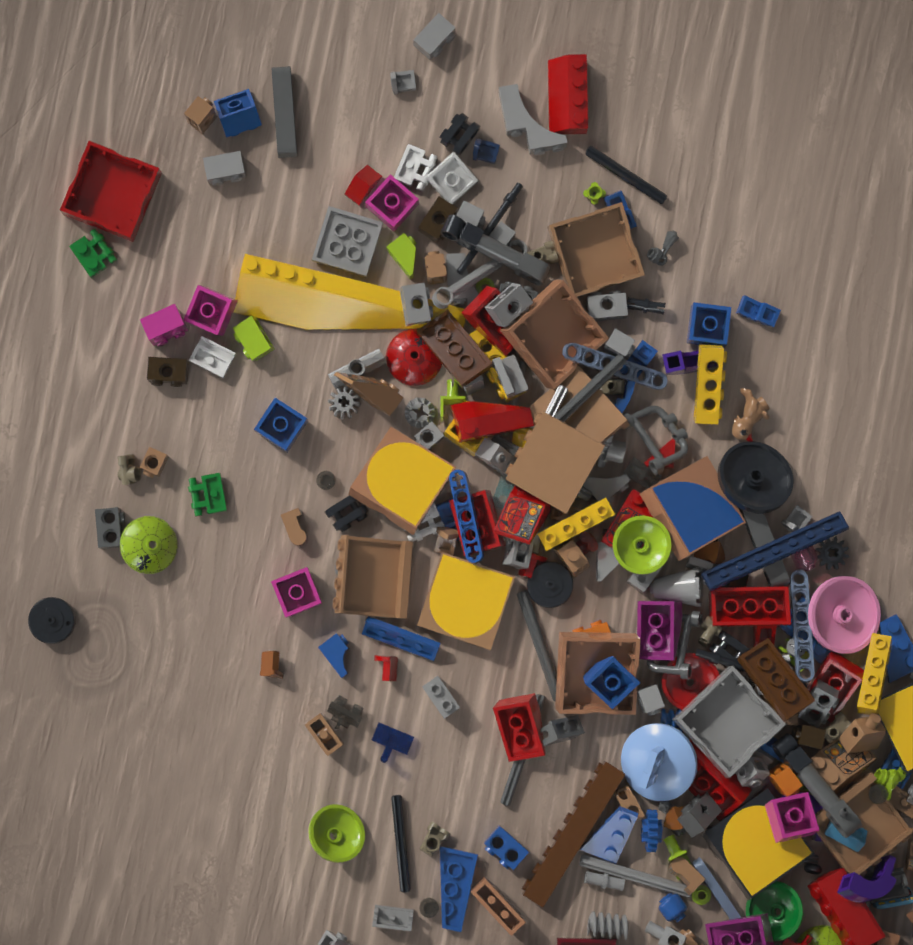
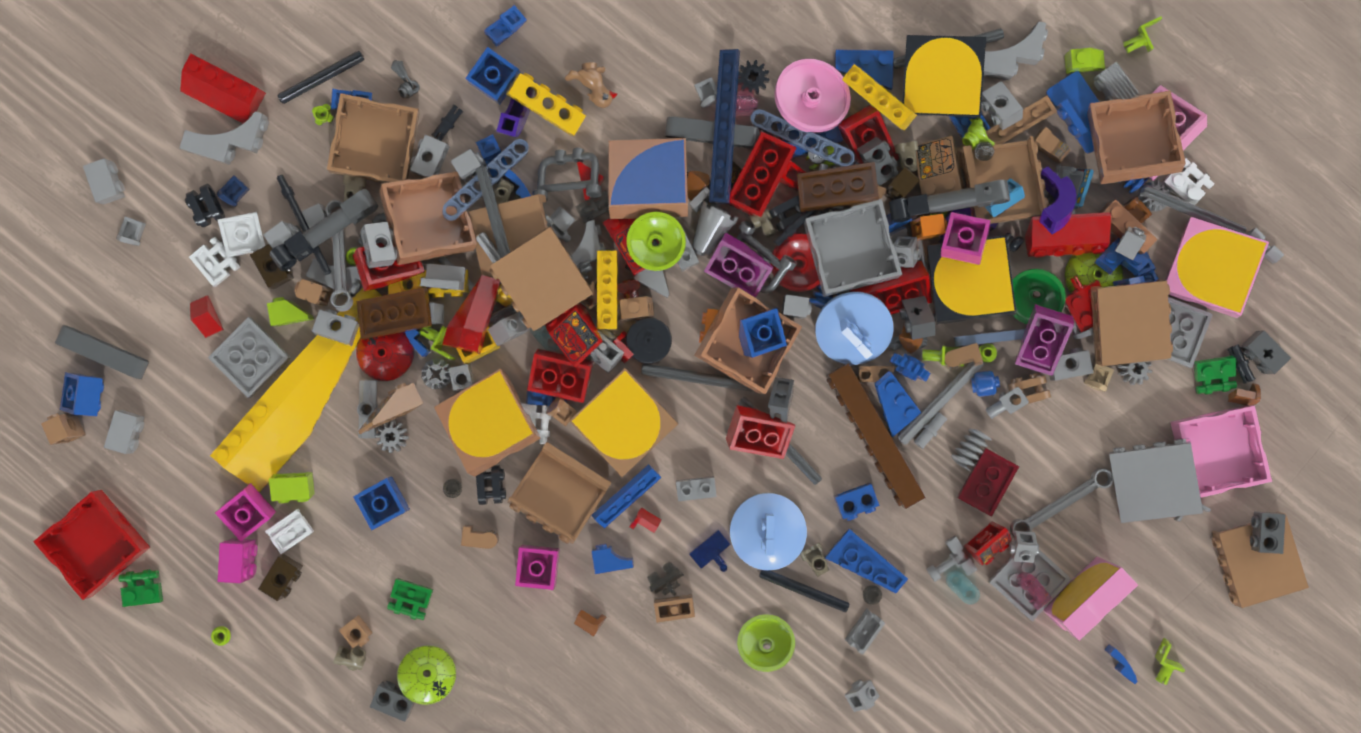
camera: 60 degrees left, 5 degrees up
dark pink brick [365,174,419,231] -> none
blue beam [449,470,484,563] -> none
nougat brick [471,877,526,936] -> none
black dish [717,441,794,514] -> none
medium nougat torso [839,713,886,754] -> none
none -> lime plate [211,626,231,646]
none -> blue slope [405,329,431,357]
none -> light blue bracket [730,493,807,570]

